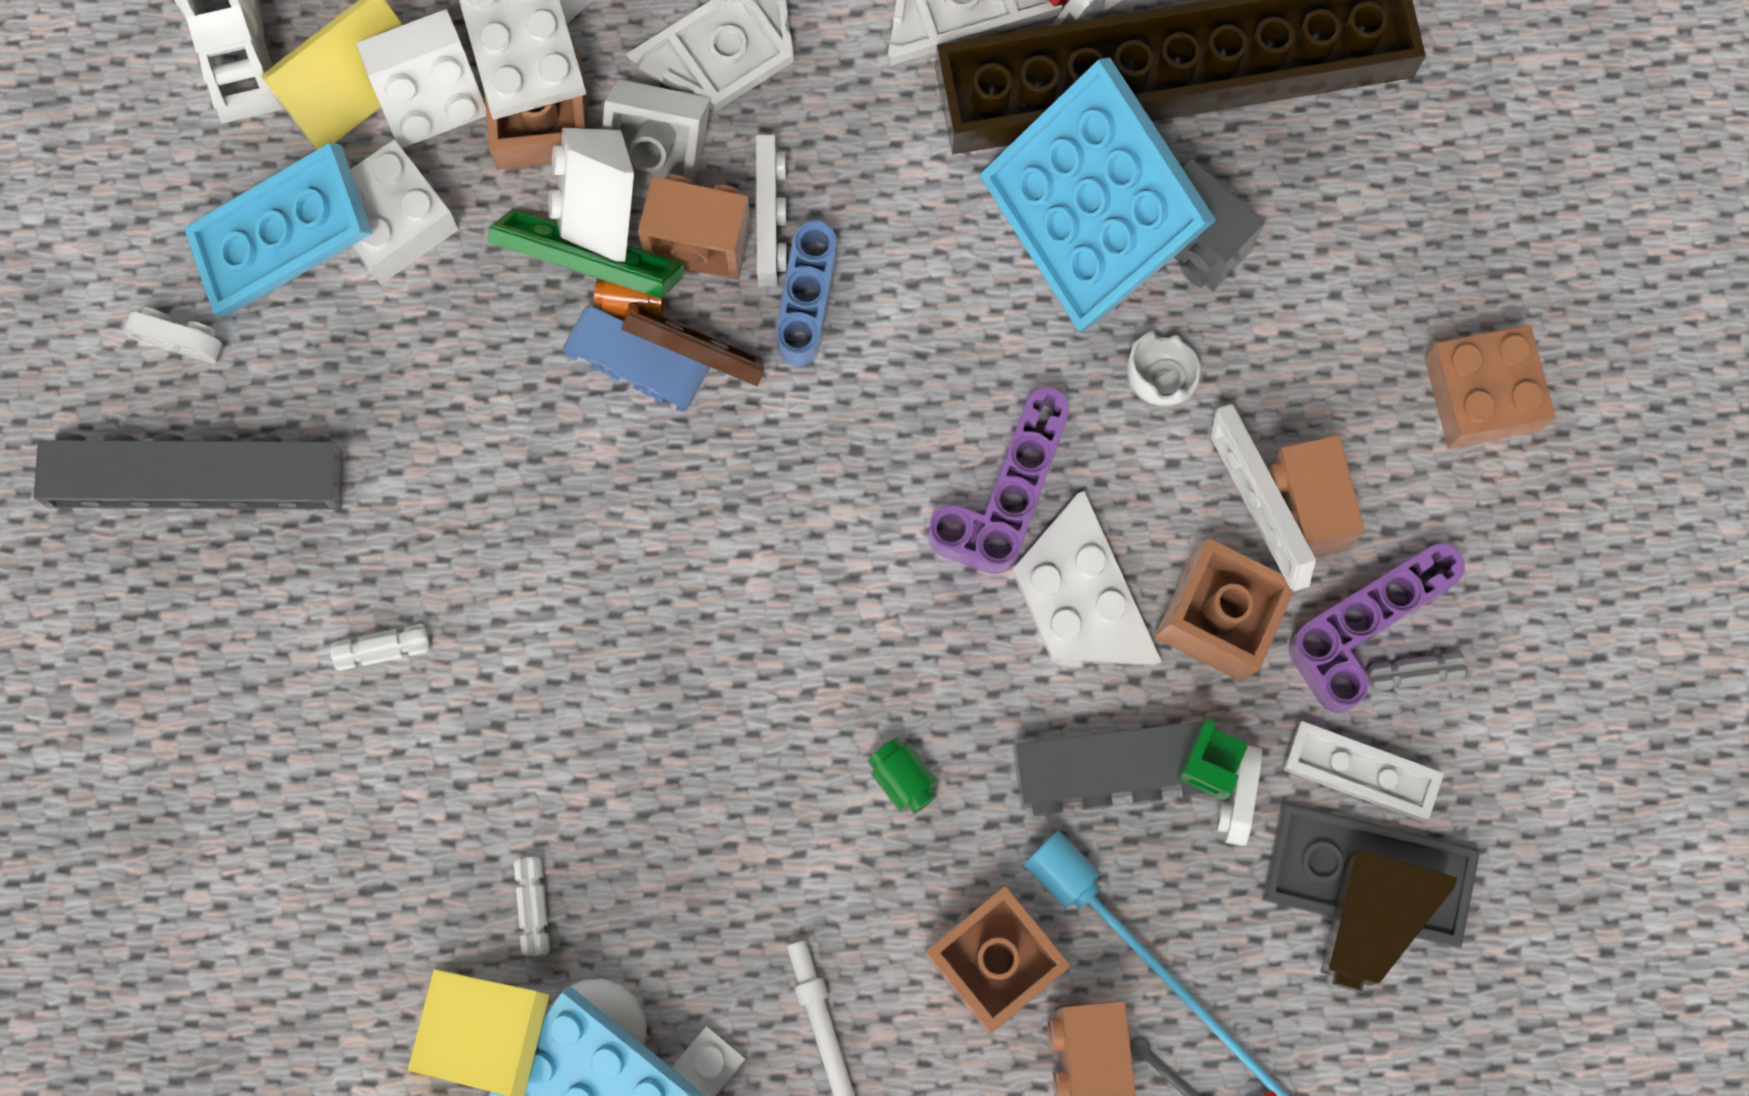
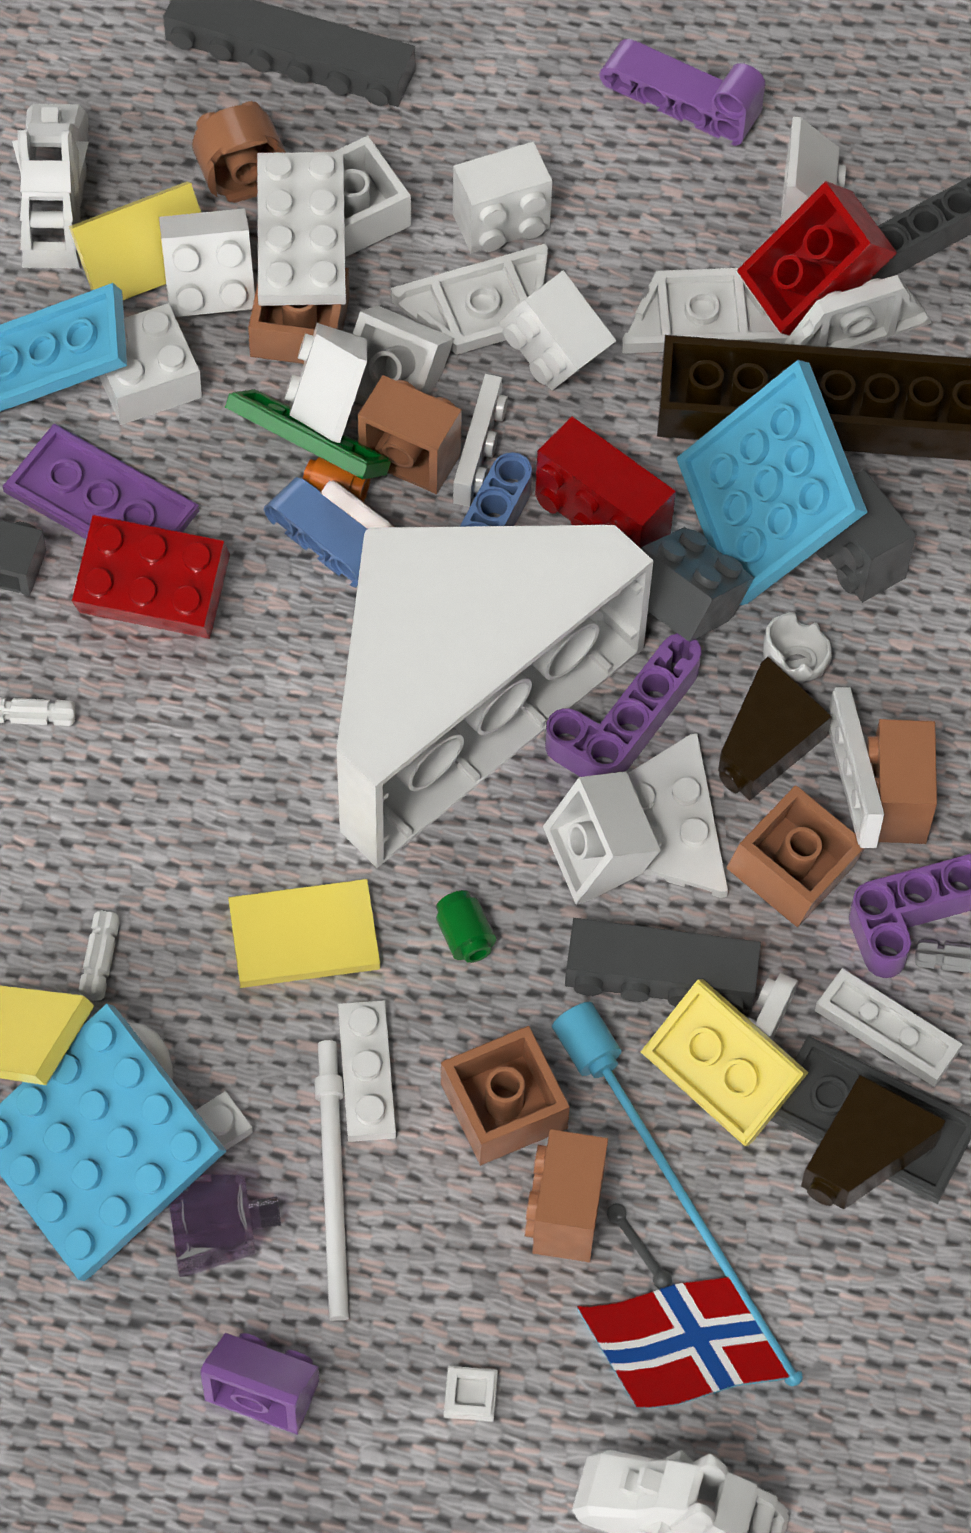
camera: 15 degrees right, 15 degrees down
green panel [1177,718,1247,800] -> none
none -> medium lavender tile [3,423,199,539]
none -> red brick [72,515,230,639]
none -> light yellow tile [228,879,380,988]
none -> white slope [337,525,654,868]
none -> white plate [338,1000,396,1142]
none -> white brick [499,270,616,390]
none -> red brick [535,416,676,549]
none -> white slope [543,771,661,905]
none -> dark grey brick [641,527,755,642]
none -> light yellow tile [641,979,809,1146]
none -> dark brown slope [718,657,832,801]

